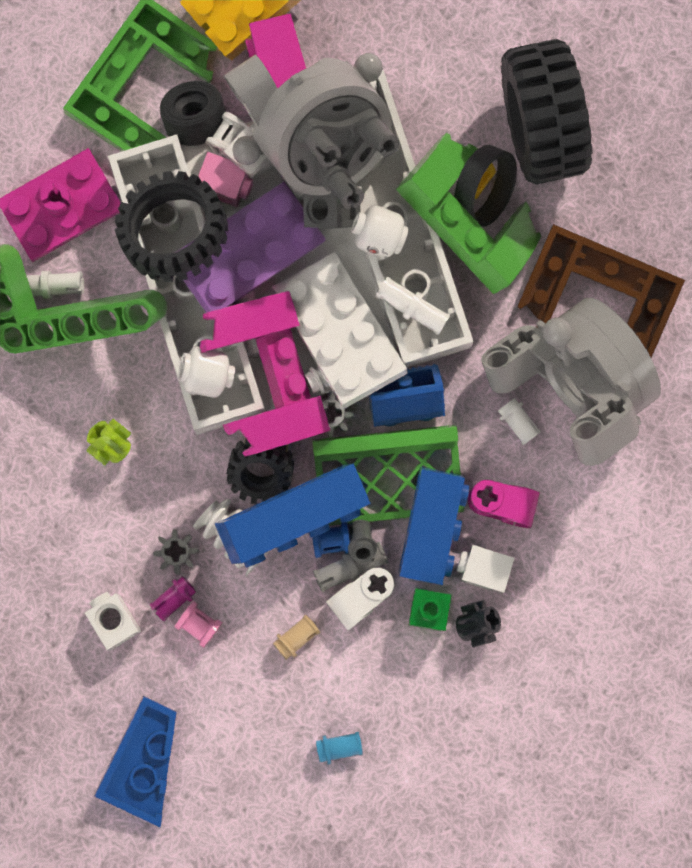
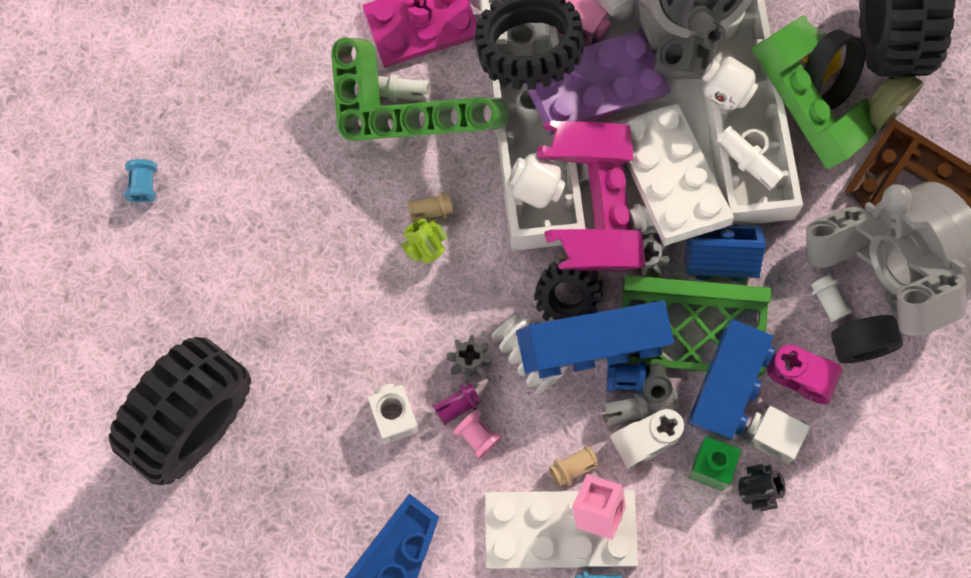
camera: 10 degrees right, 10 degrees down
none -> tan pin [407,191,453,223]
none -> white plate [485,490,638,569]
none -> bright pink brick [573,474,626,540]
none -> black tyre [831,315,903,363]
none -> olive piece [868,75,924,132]

